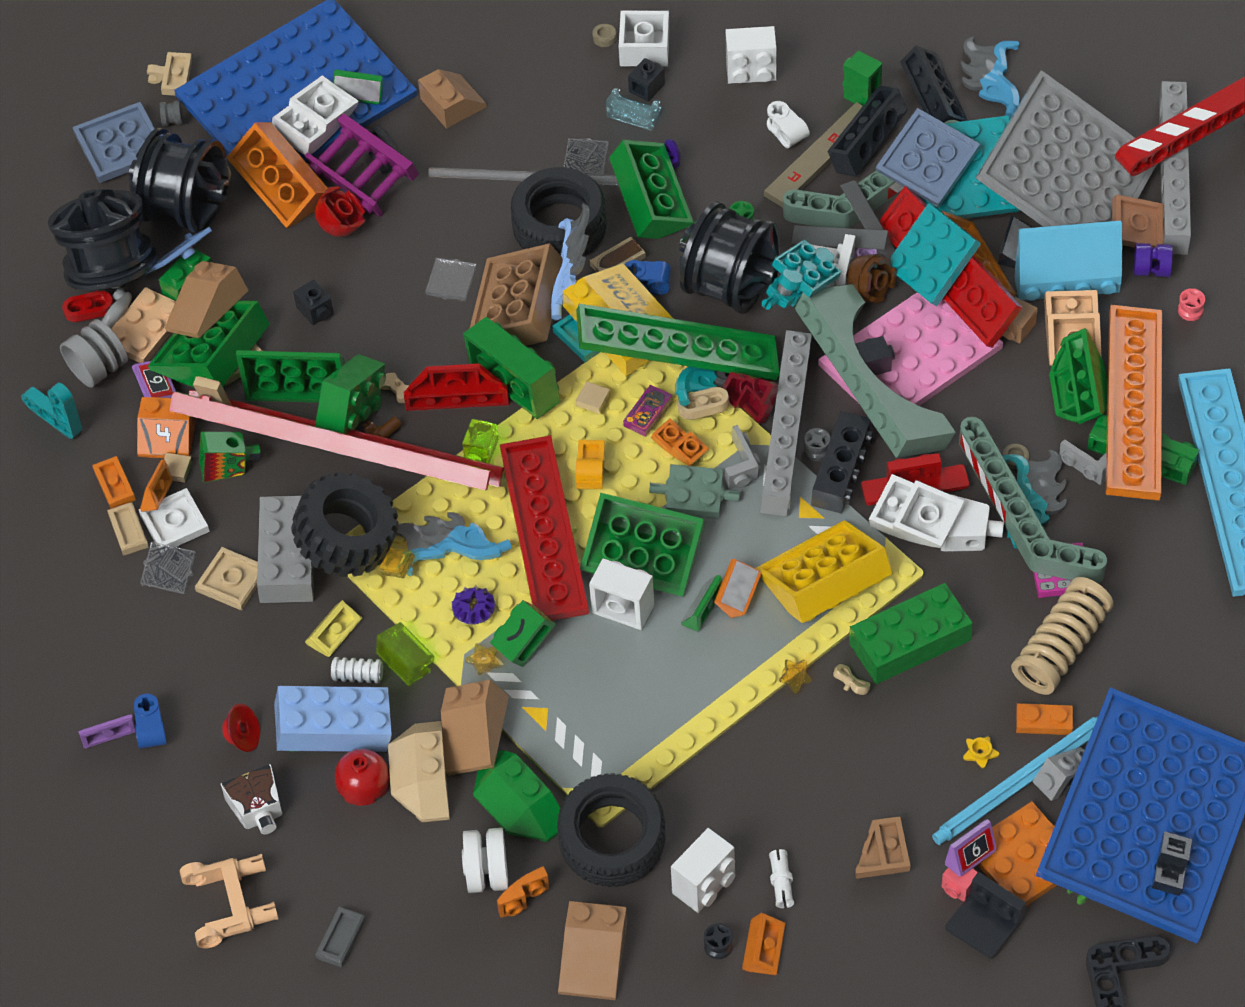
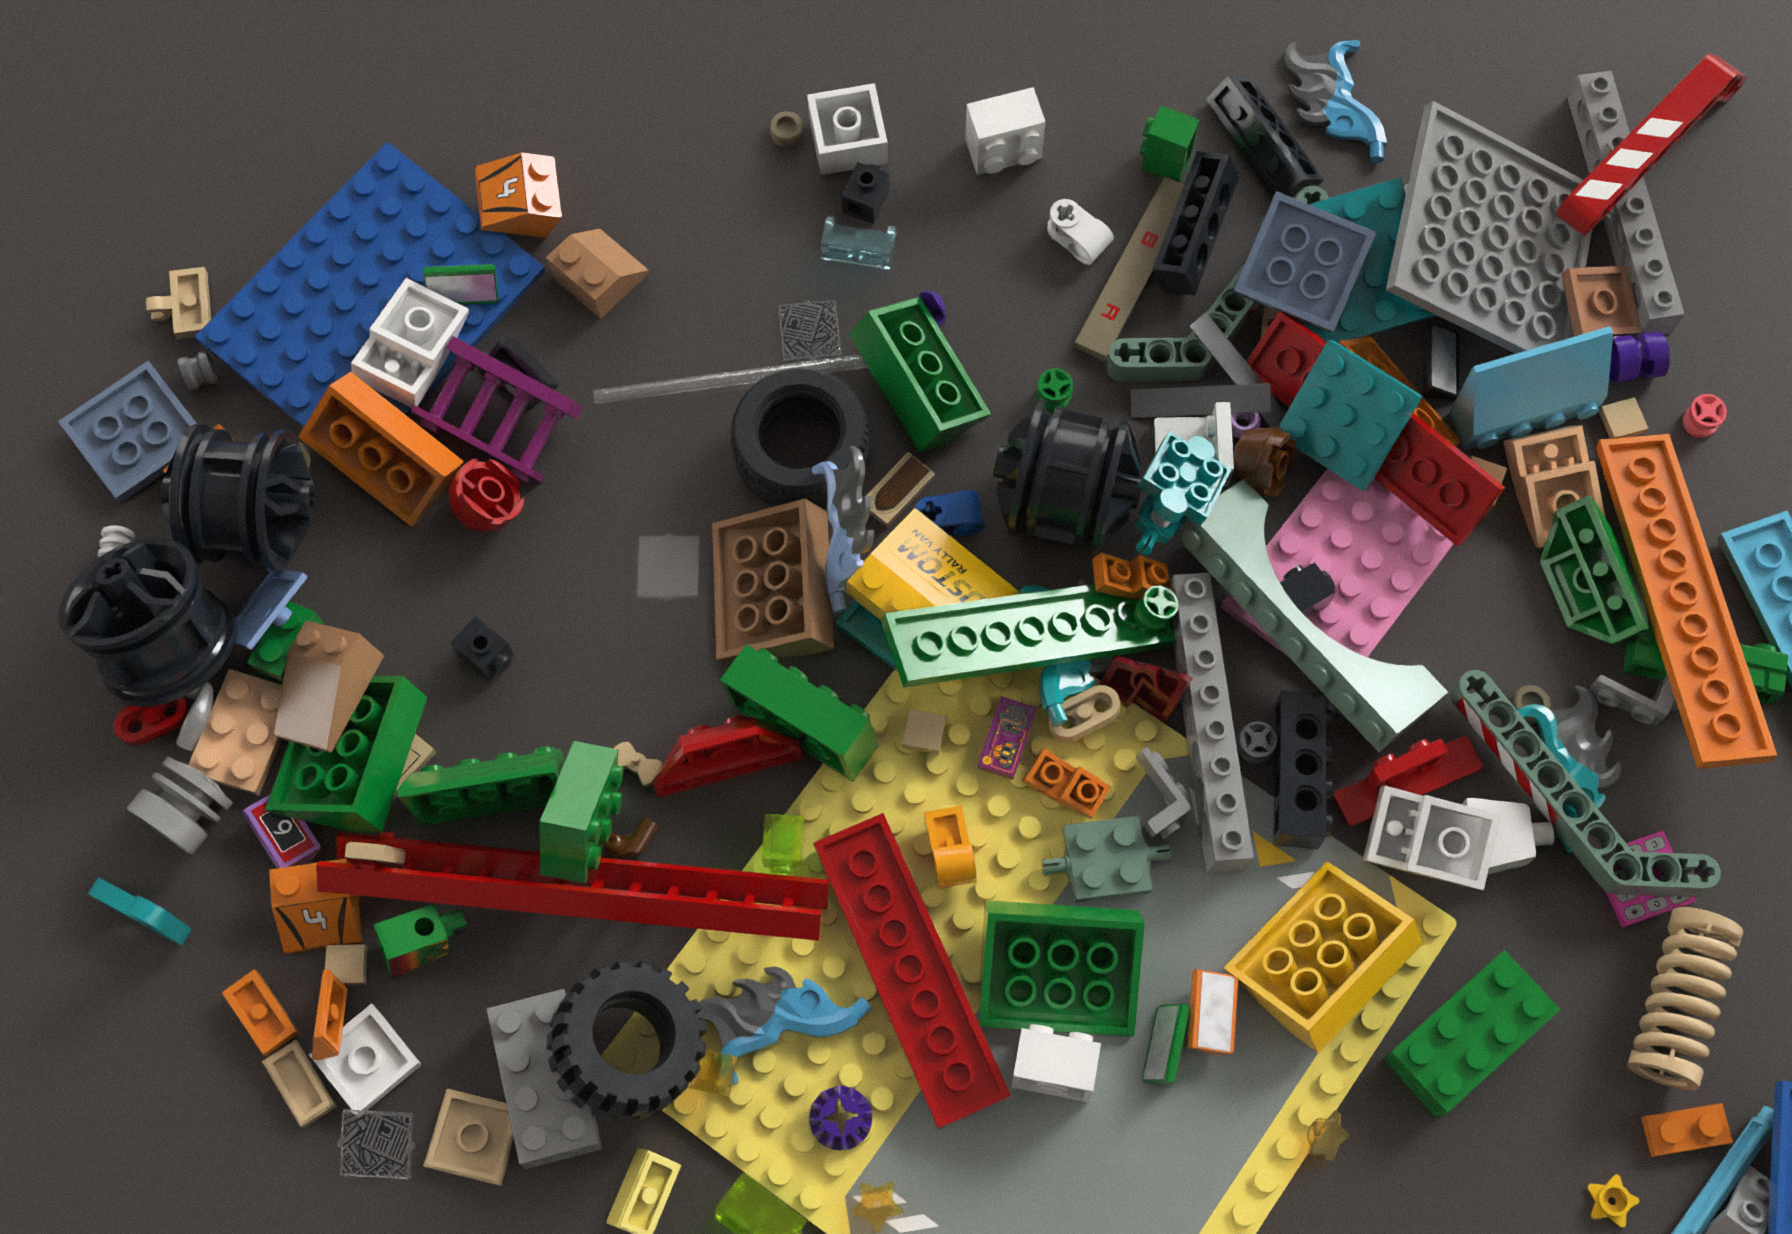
camera: 15 degrees left, 15 degrees up
green brick [490,600,556,667] -> none
tan piece [833,664,870,695] -> none
none -> orange slope [474,152,562,238]
none -> orange slope [1092,552,1171,599]
none -> green wheel [1133,586,1179,632]
none -> tan tile [1598,397,1648,439]

